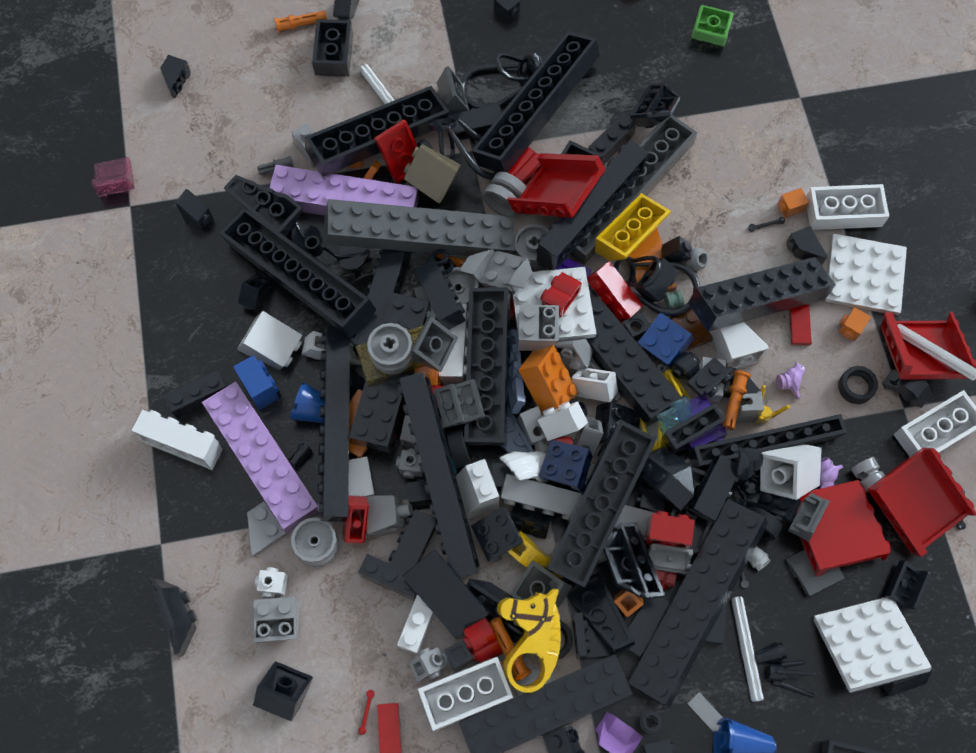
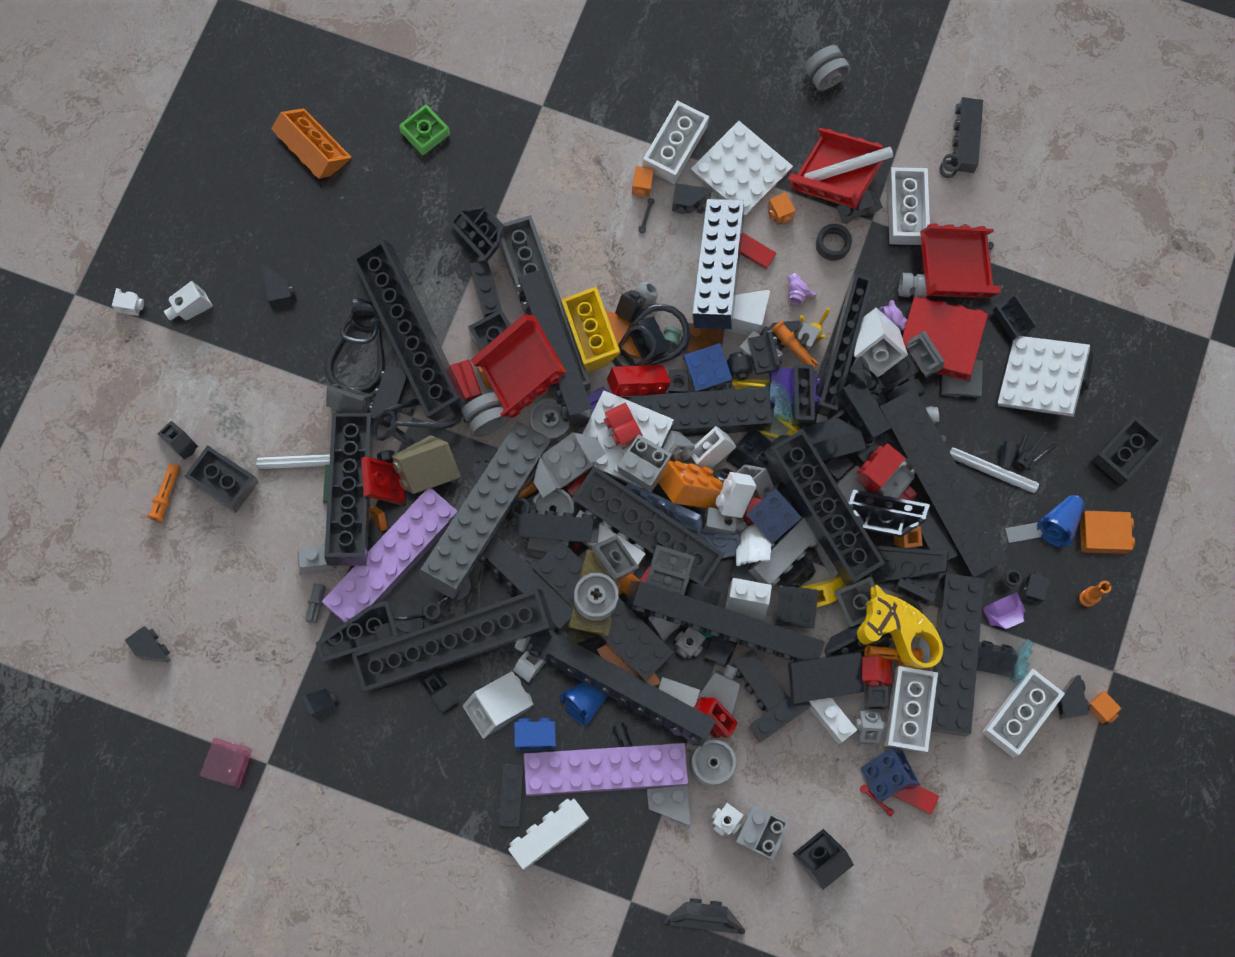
camera: 65 degrees left, 5 degrees up
none -> dark blue bracket [861,748,920,803]

